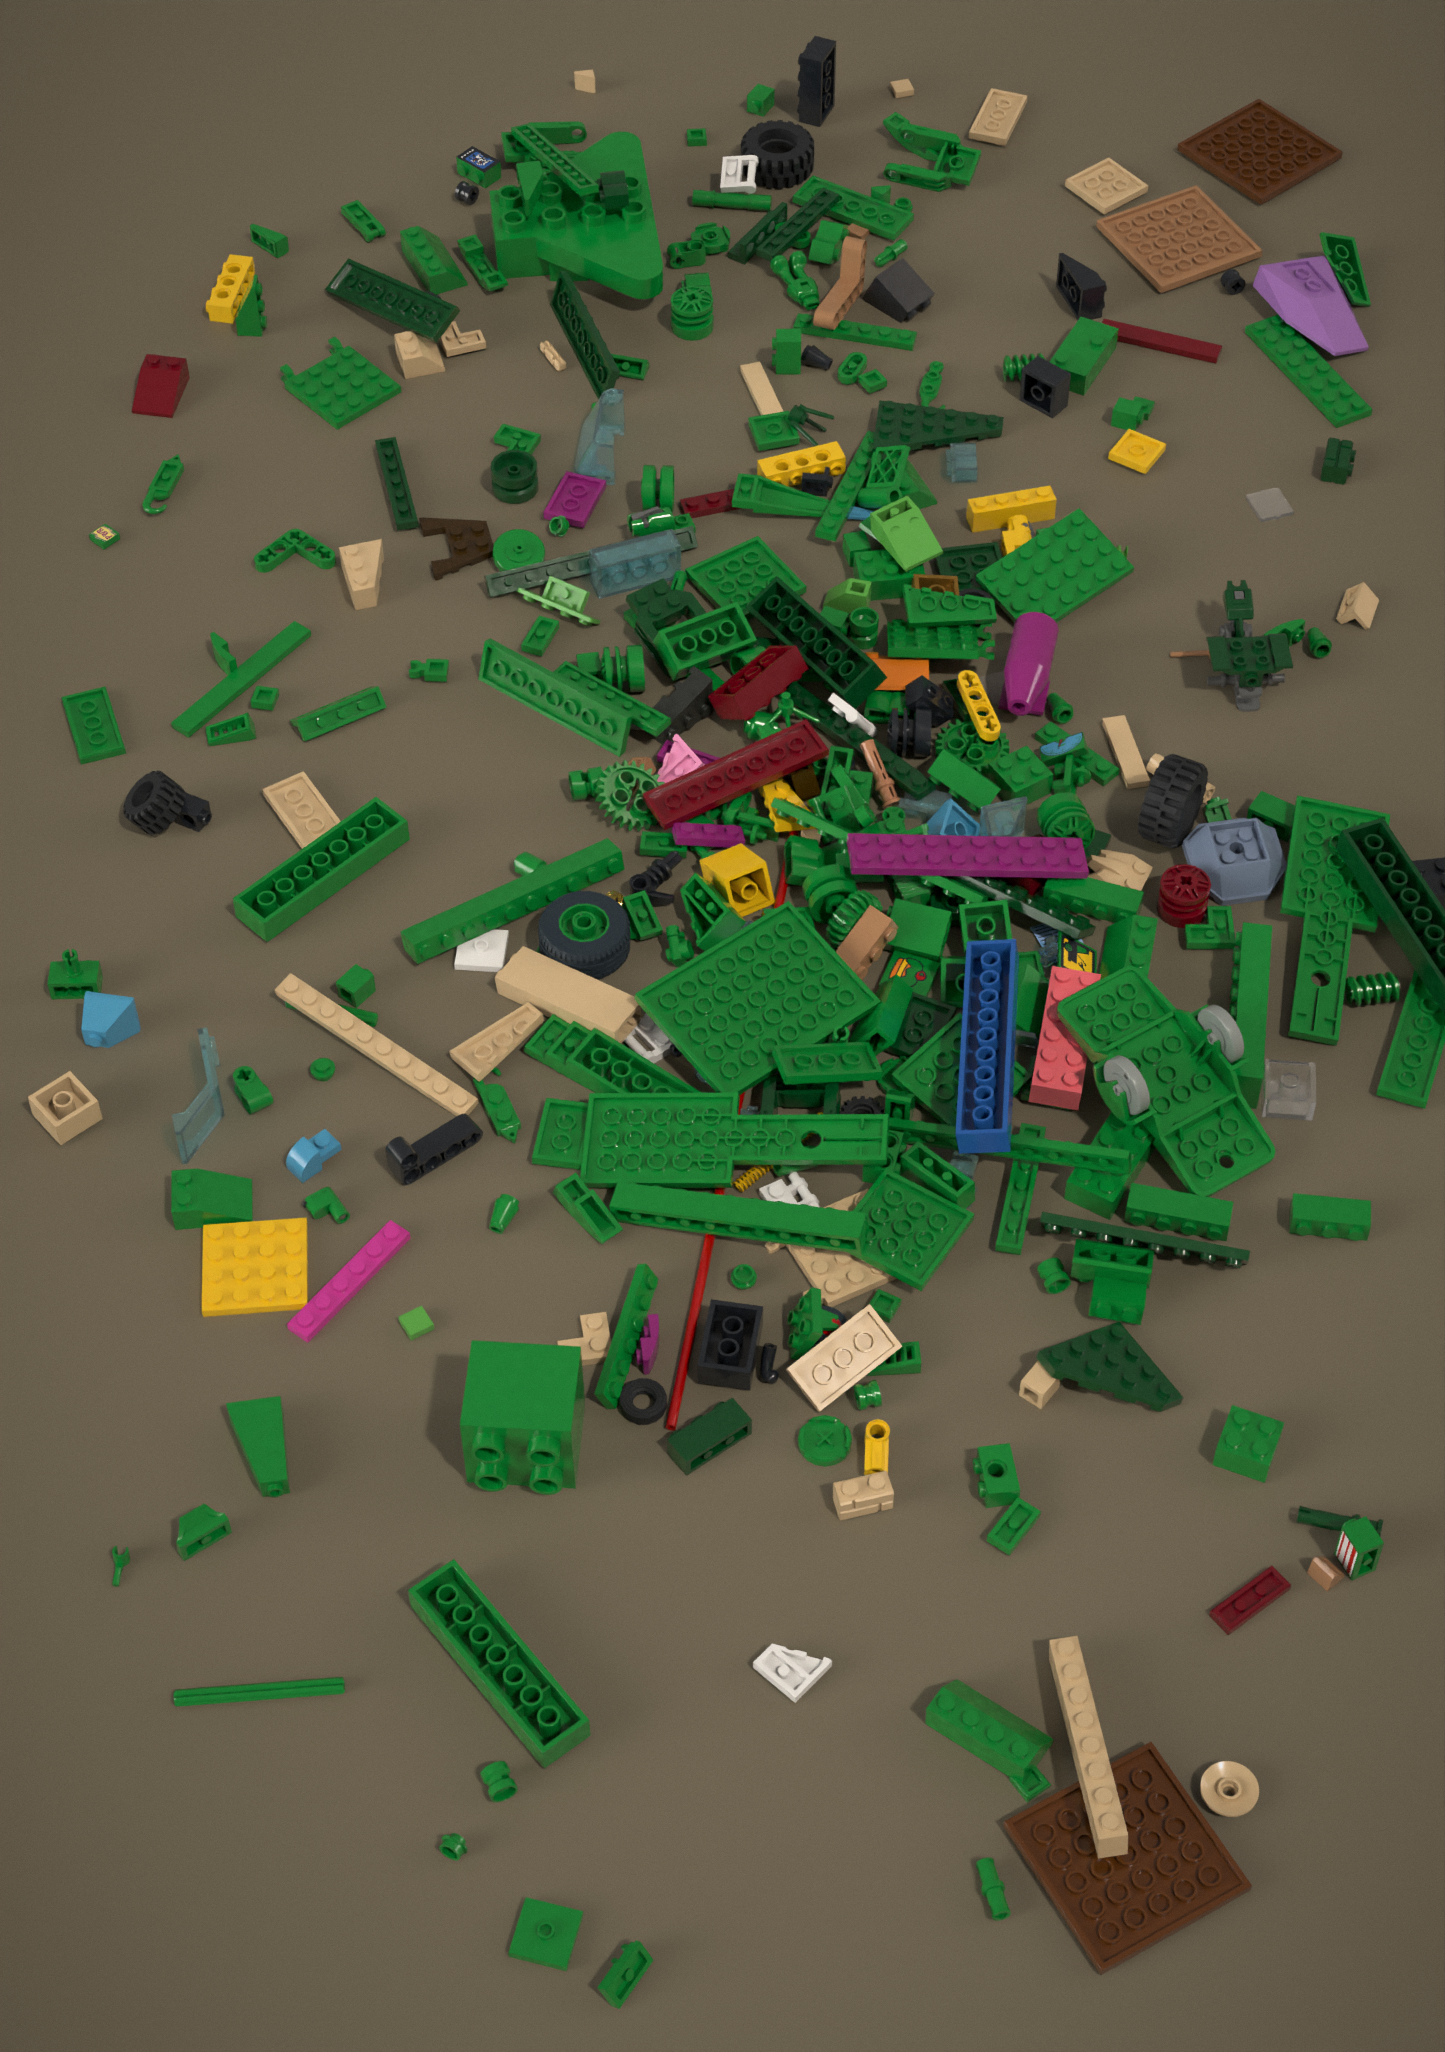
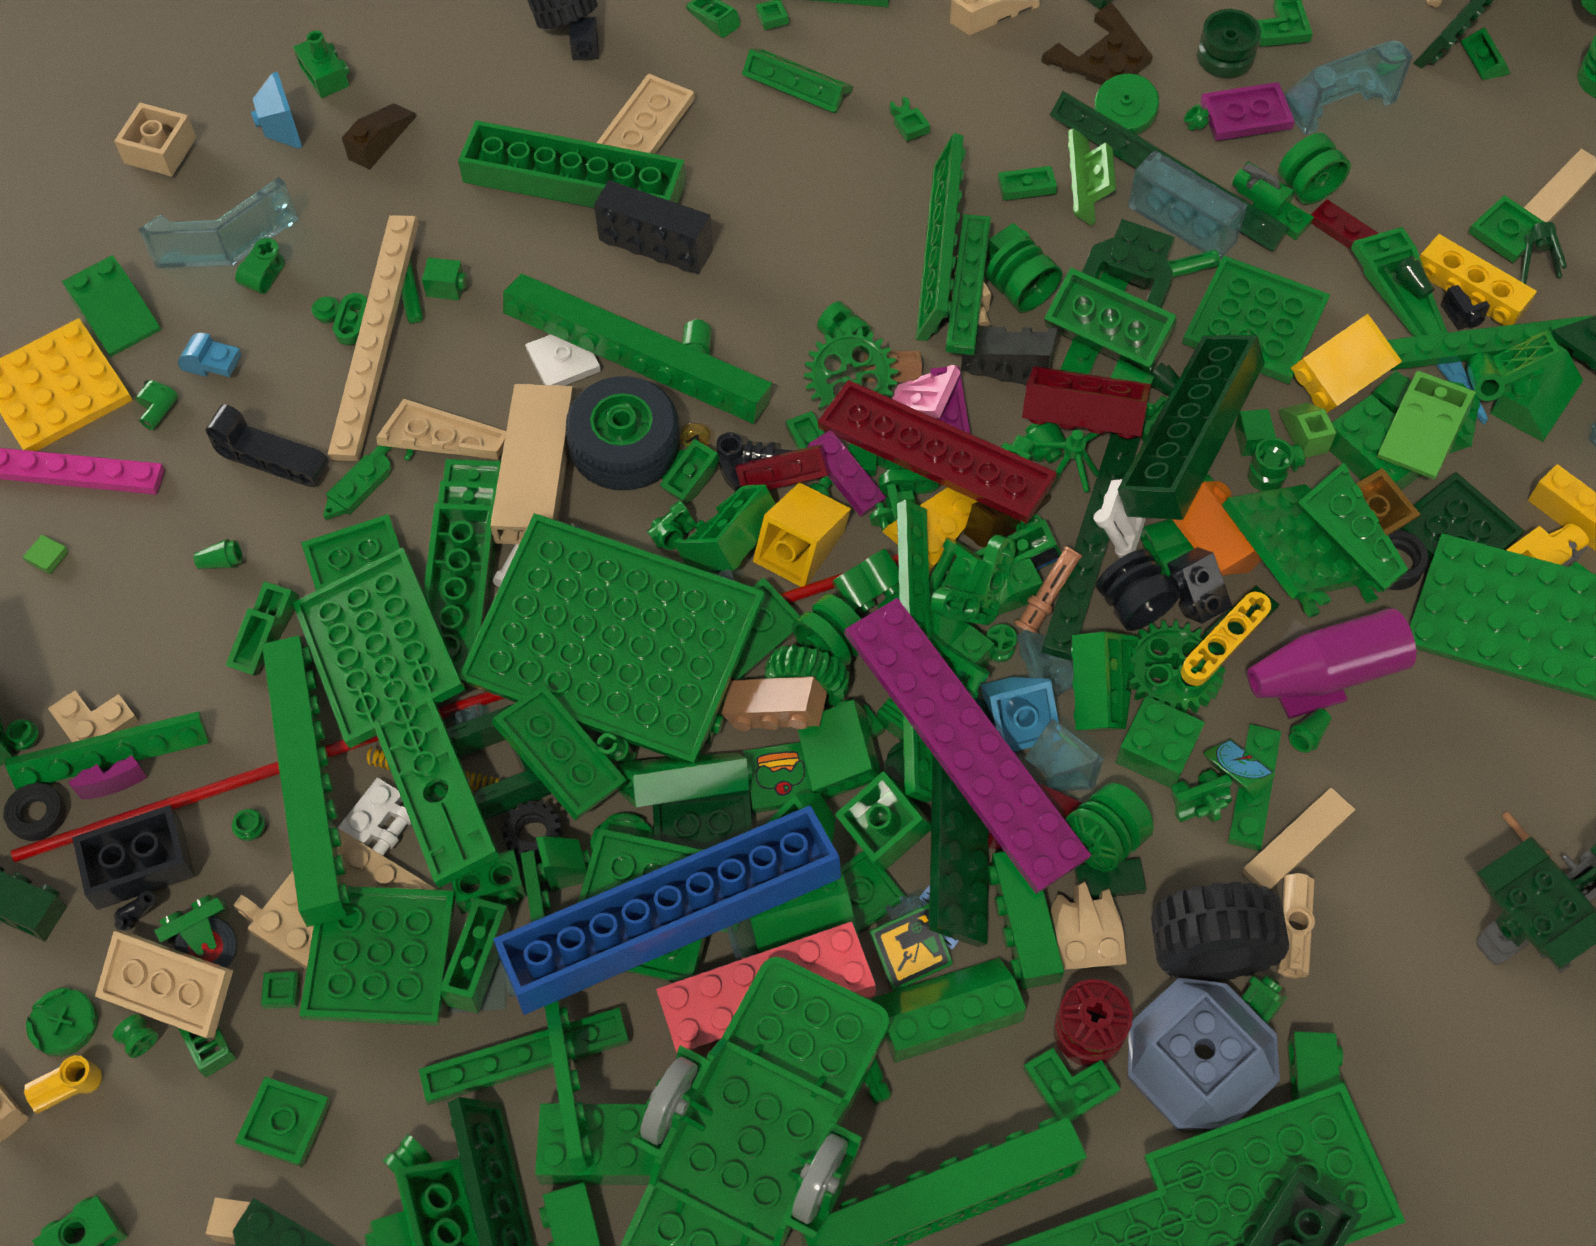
camera: 60 degrees right, 10 degrees up
none -> green plate [235,1077,331,1168]
none -> green plate [333,293,368,345]
none -> dark brown slope [342,103,416,170]
none -> black brick [594,180,713,275]
none -> dark red plate [735,444,830,490]
none -> yellow slope [1291,314,1402,413]
none -> dark green cone [1394,256,1435,299]

